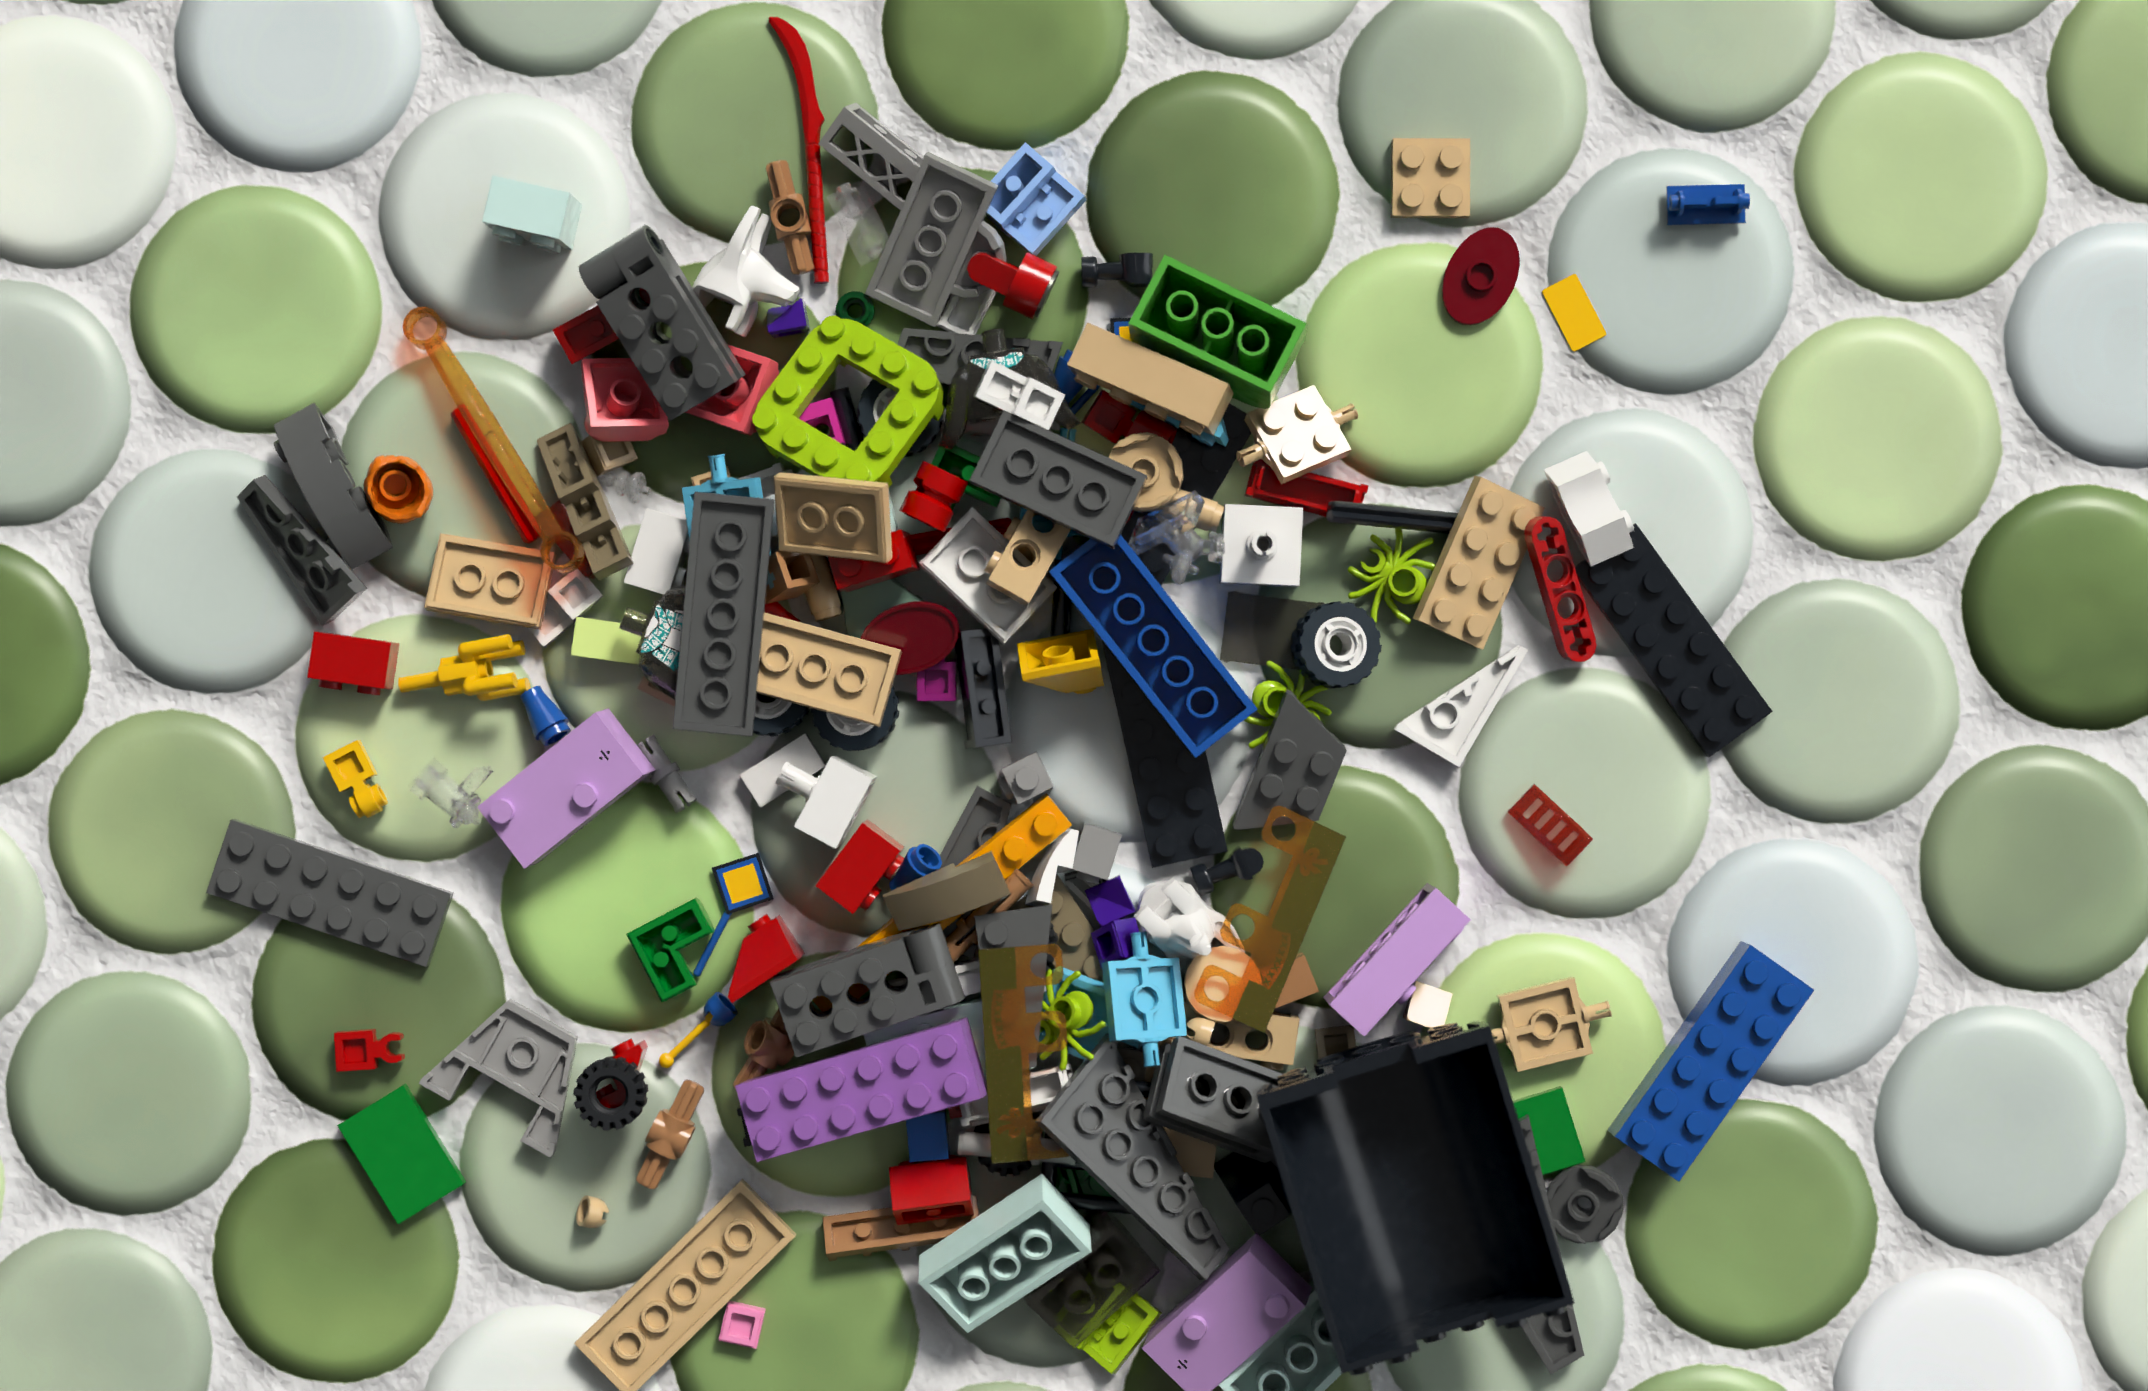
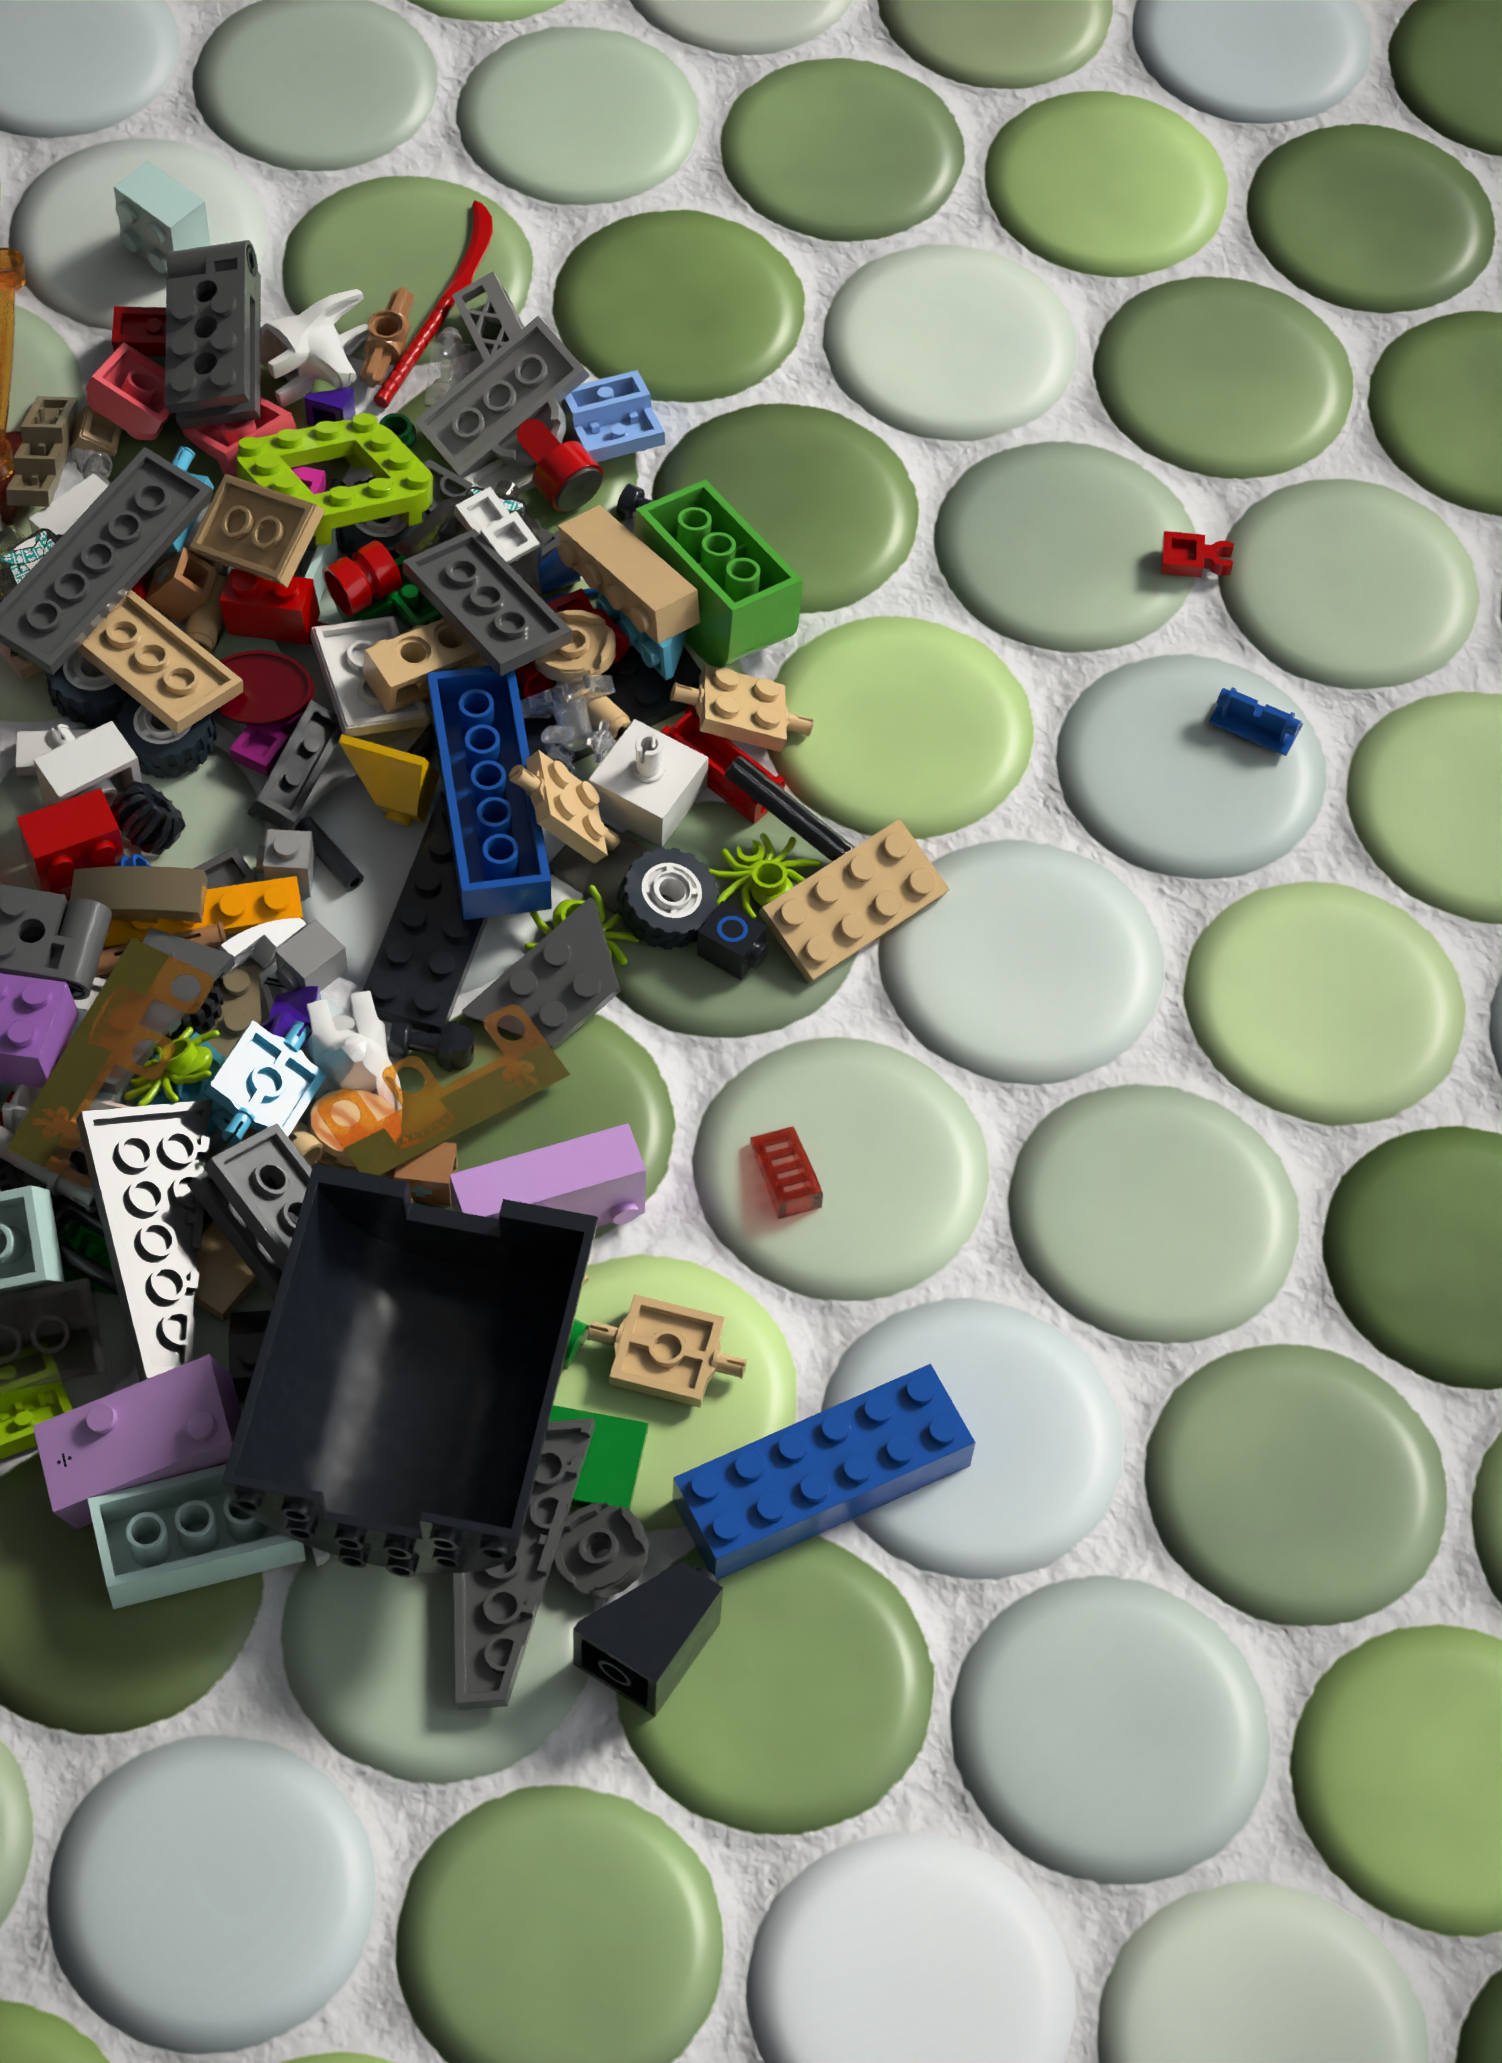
camera: 20 degrees right, 30 degrees down
tan plate [1391,138,1470,218] -> none
white wing [1394,645,1528,767] -> none
dark red piece [1442,227,1520,325] -> none
red beam [1524,516,1597,662] -> none
yellow sticker [1542,274,1606,351] -> none
white brick [1544,451,1634,567] -> none
black plate [1575,523,1773,757] -> none
none -> black gear [110,781,186,856]
none -> black piece [295,816,364,891]
none -> tan plate [509,750,620,864]
none -> black slope [573,1561,723,1717]
none -> black brick [697,901,769,980]
none -> red plate [1160,531,1234,578]

